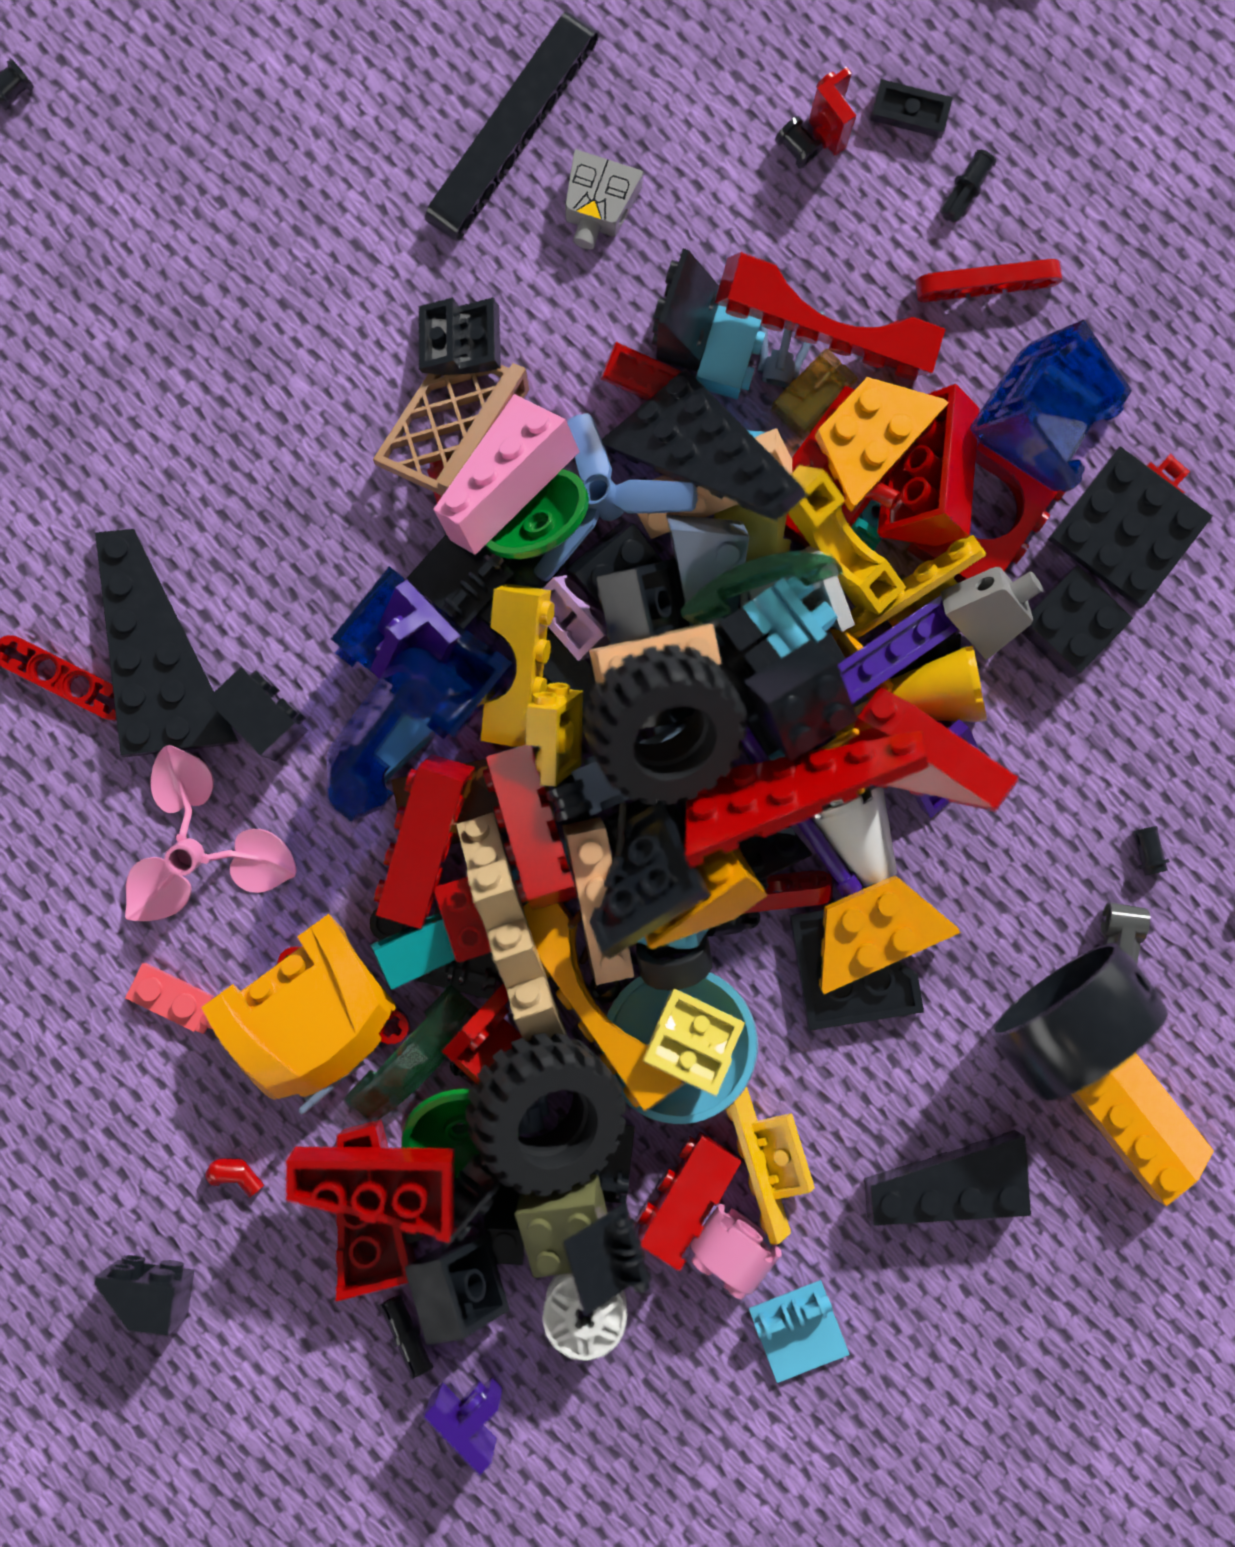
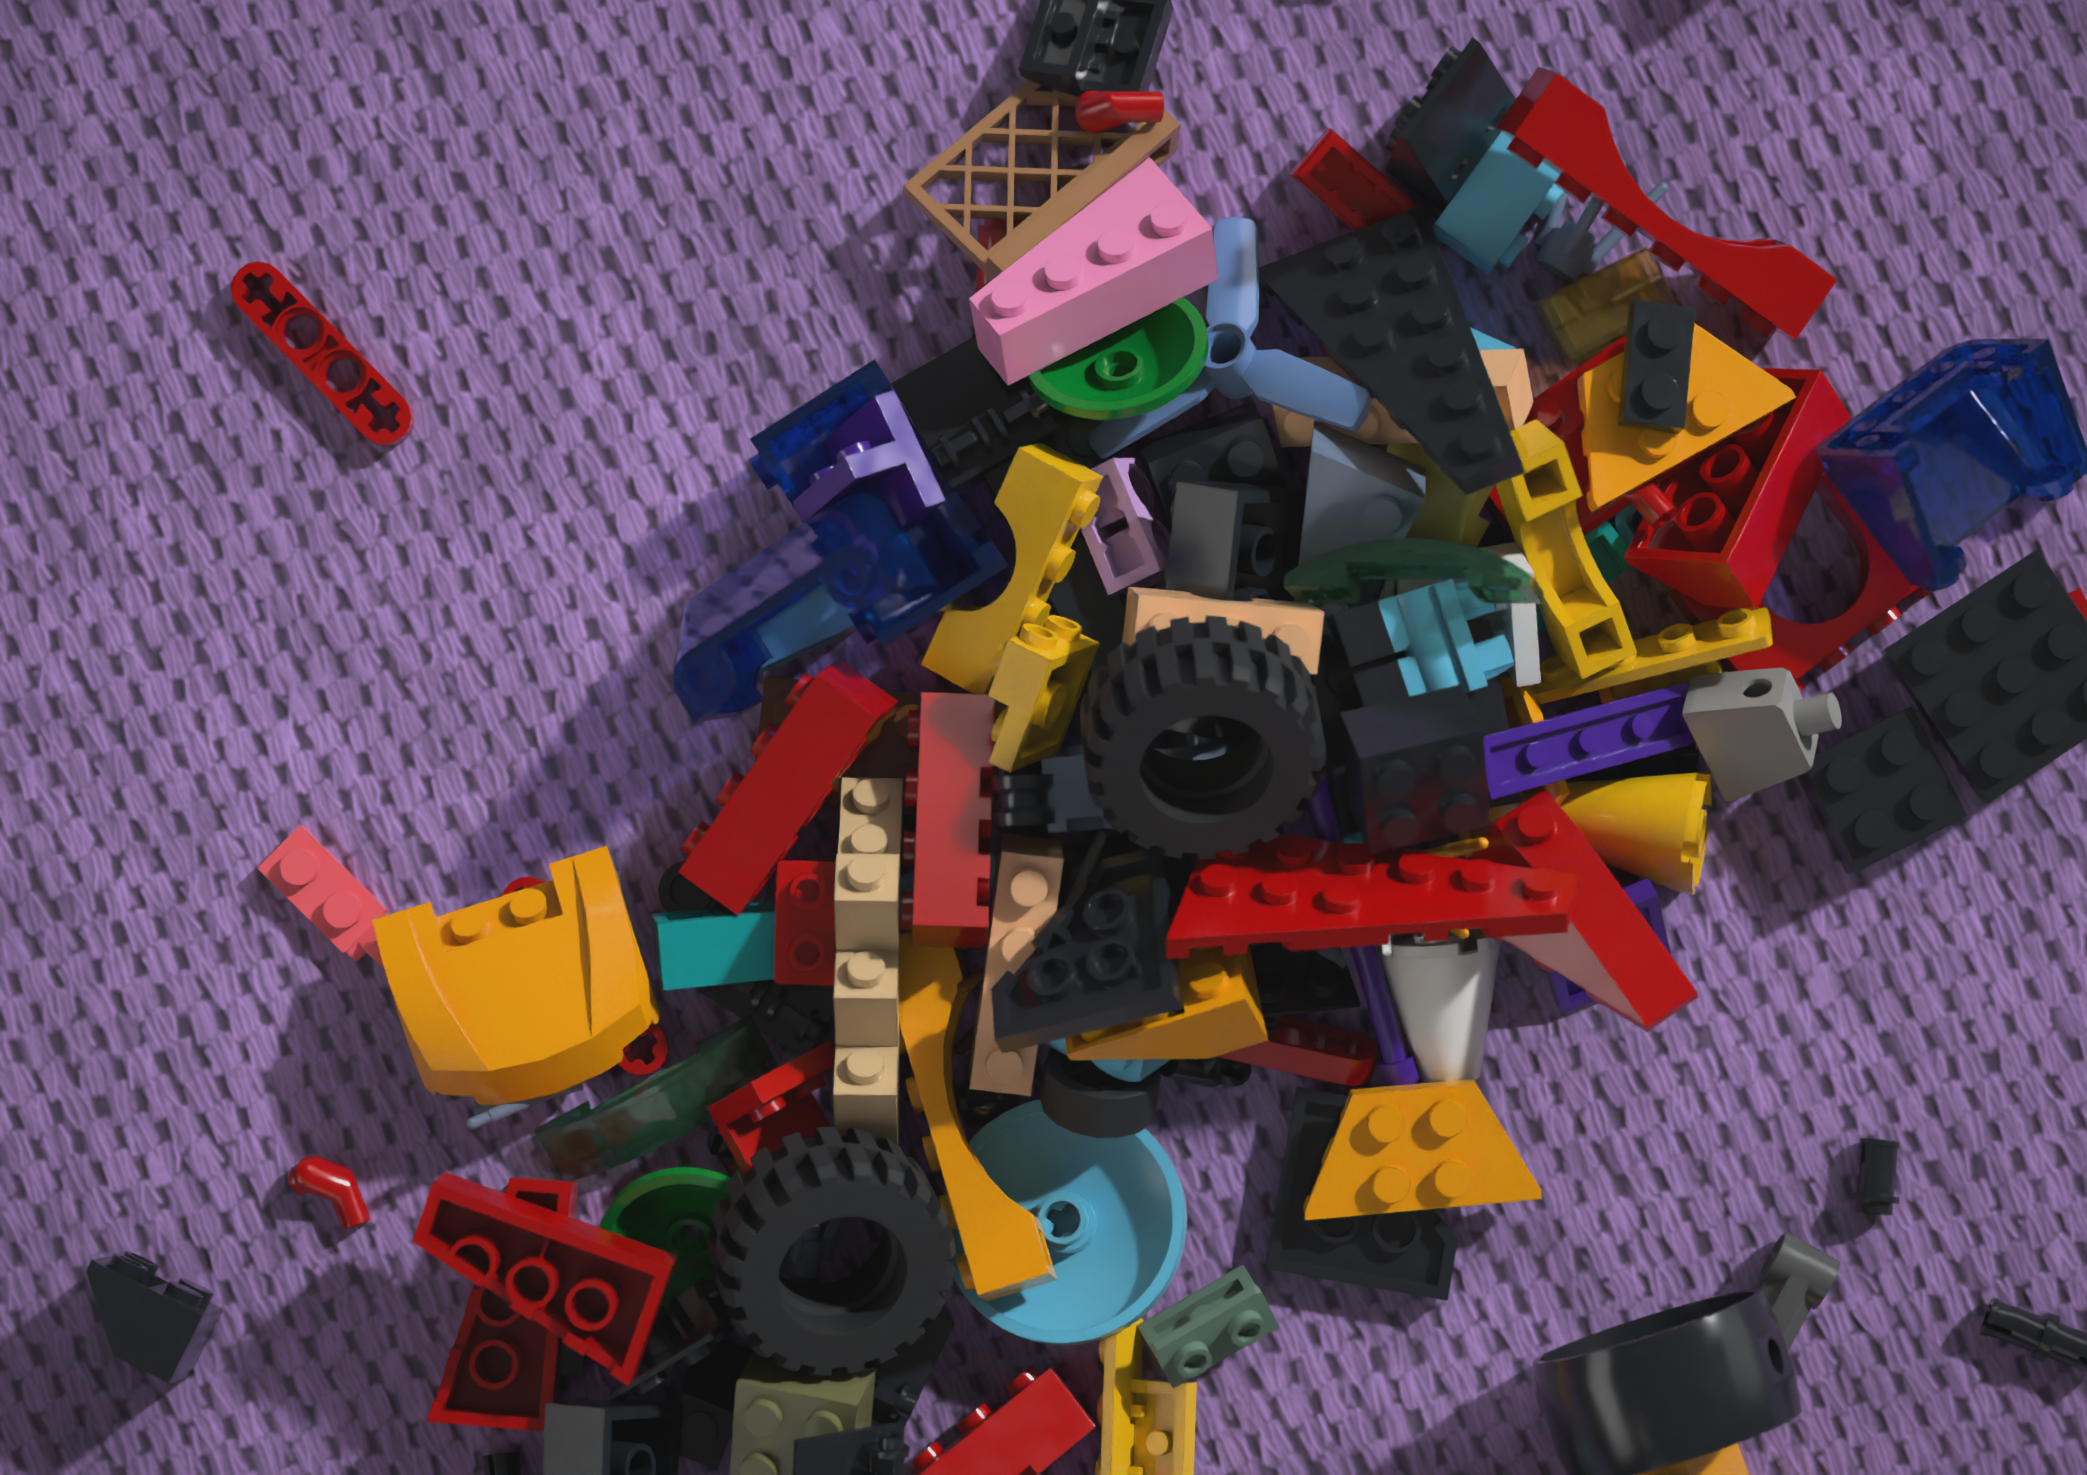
camera: 20 degrees right, 0 degrees up
black wing [95,529,239,758] -> none
bright pink plant [125,745,297,921] -> none
black brick [207,667,309,762] -> none
light yellow slope [643,989,745,1096] -> none
red beam [915,259,1063,303] -> none
black axle [940,149,997,223] -> none
none -> red arm [1075,90,1164,134]
none -> sand green bracket [1137,1265,1280,1388]
none -> black plate [1618,299,1696,434]

